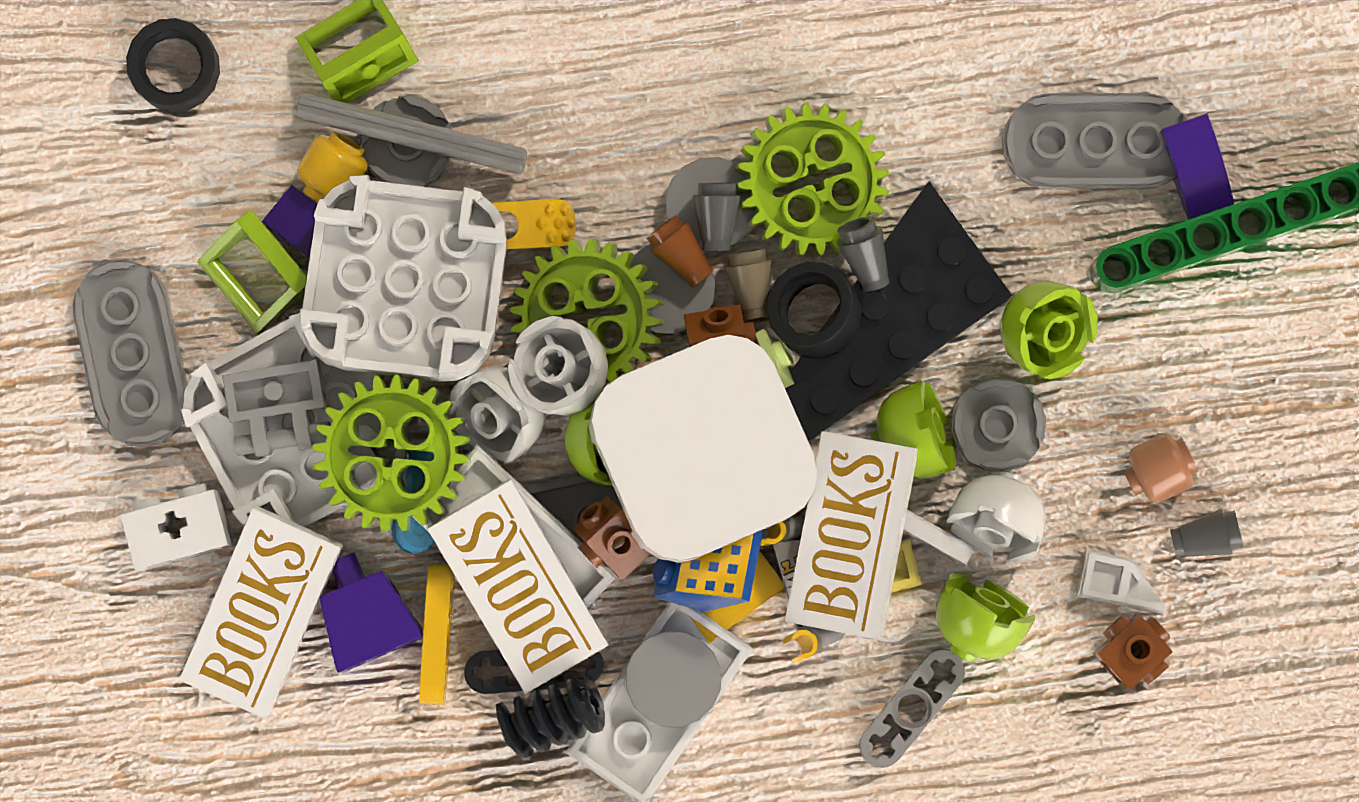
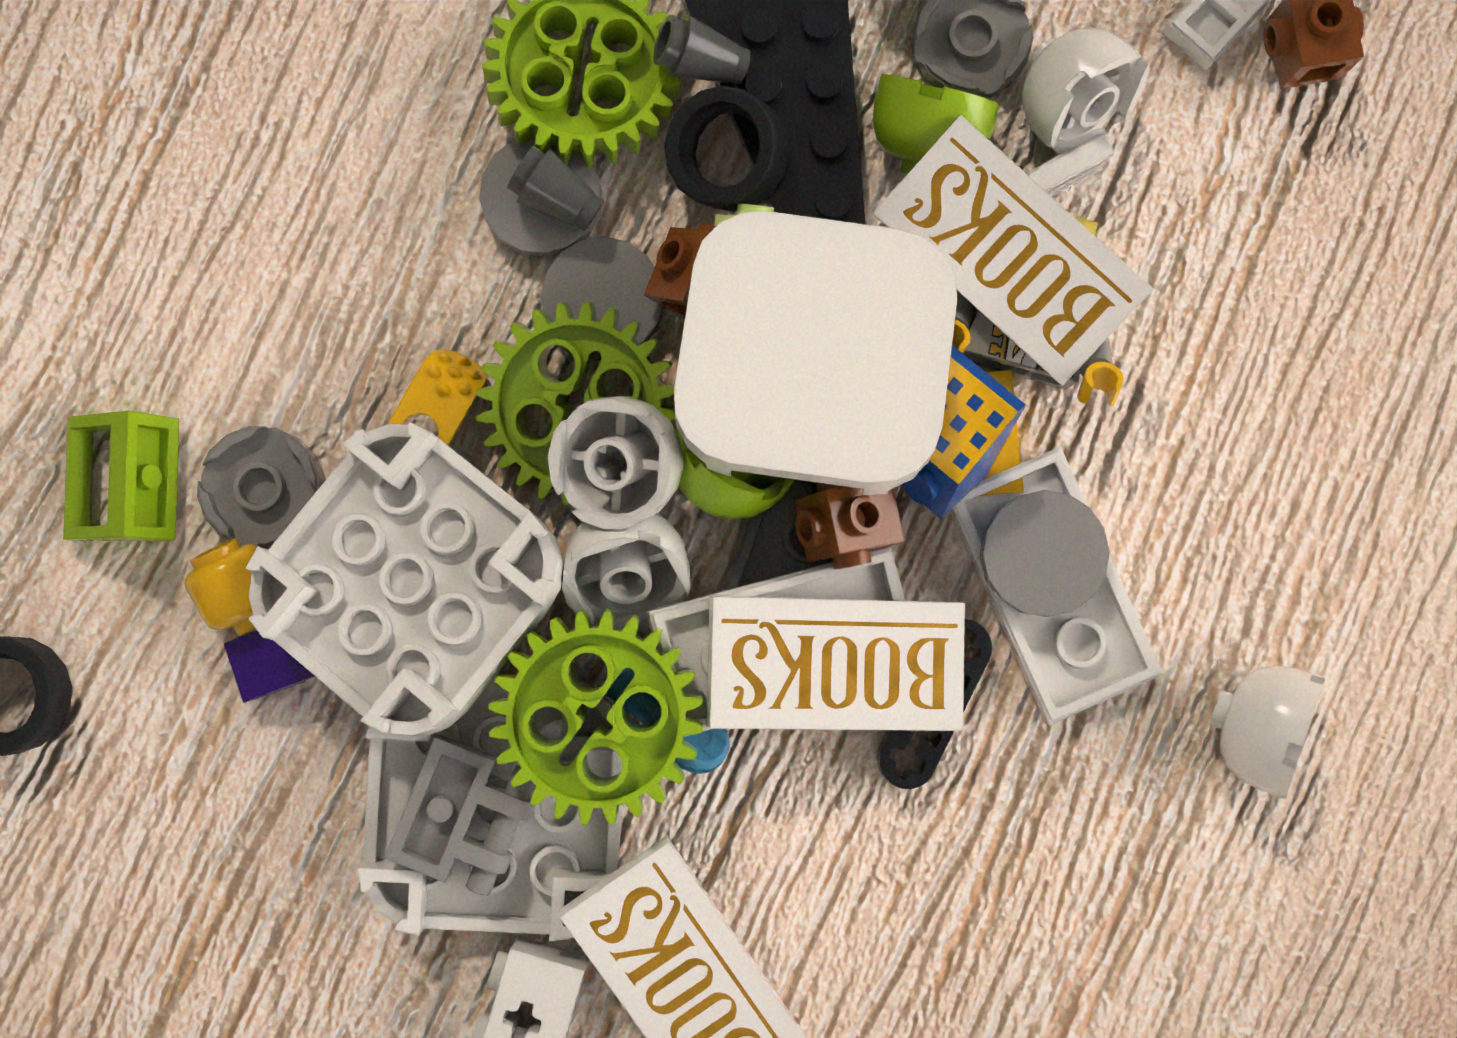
camera: 60 degrees left, 0 degrees up
light grey tile [73,259,188,447] -> none
lime tile [197,209,307,334] -> none
light grey axle [296,93,527,174] -> none
dark purple torso [320,552,423,673] -> none
yellow beam [419,565,454,705] -> none
black piece [496,673,605,758] -> none
dark orange cone [646,215,714,288] -> none
dark tan cone [725,248,772,320] -> none
light grey beam [859,650,965,768] -> none
lime cylinder [936,572,1035,662] -> none

